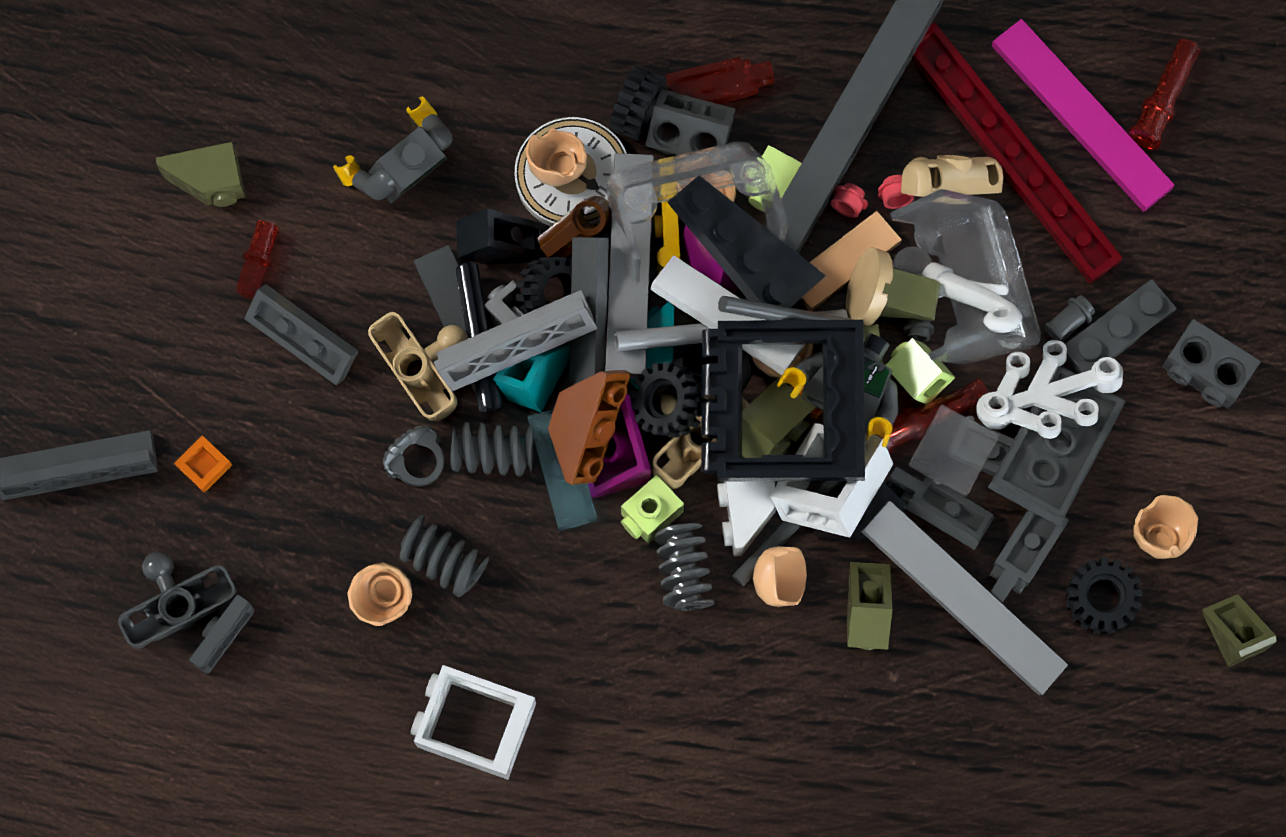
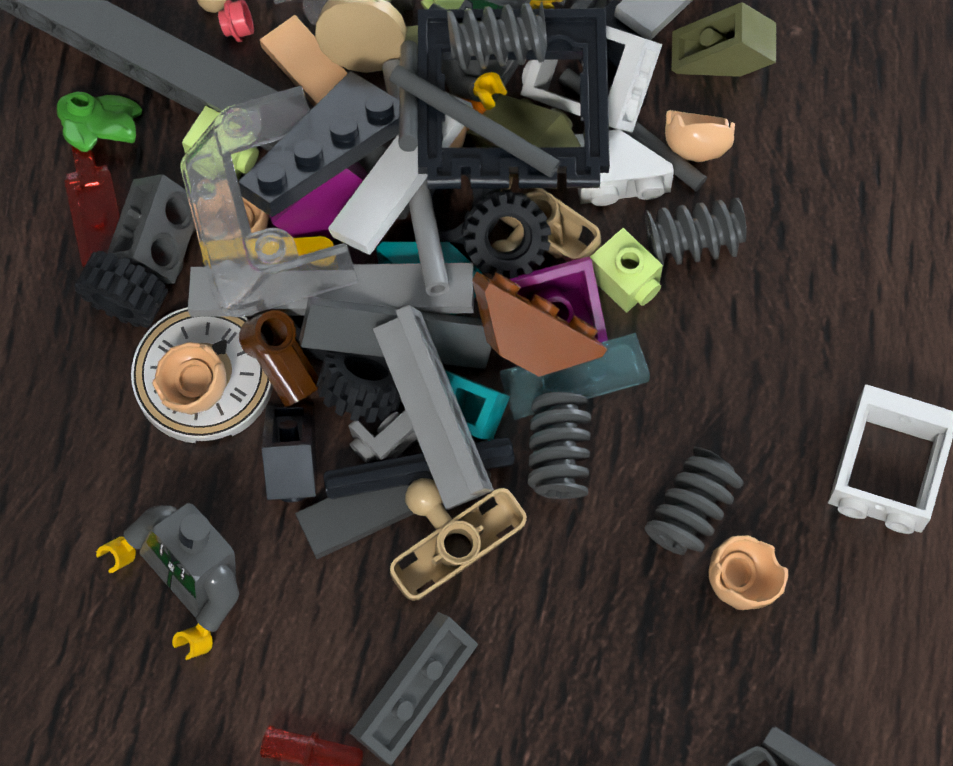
camera: 90 degrees left, 5 degrees down
dark grey piece [383,425,445,487] -> none
coral plate [831,183,868,218] -> none
none -> bright green plate [57,92,142,152]
none -> dark grey bar [389,65,561,178]
none -> dark grey piece [447,2,547,71]

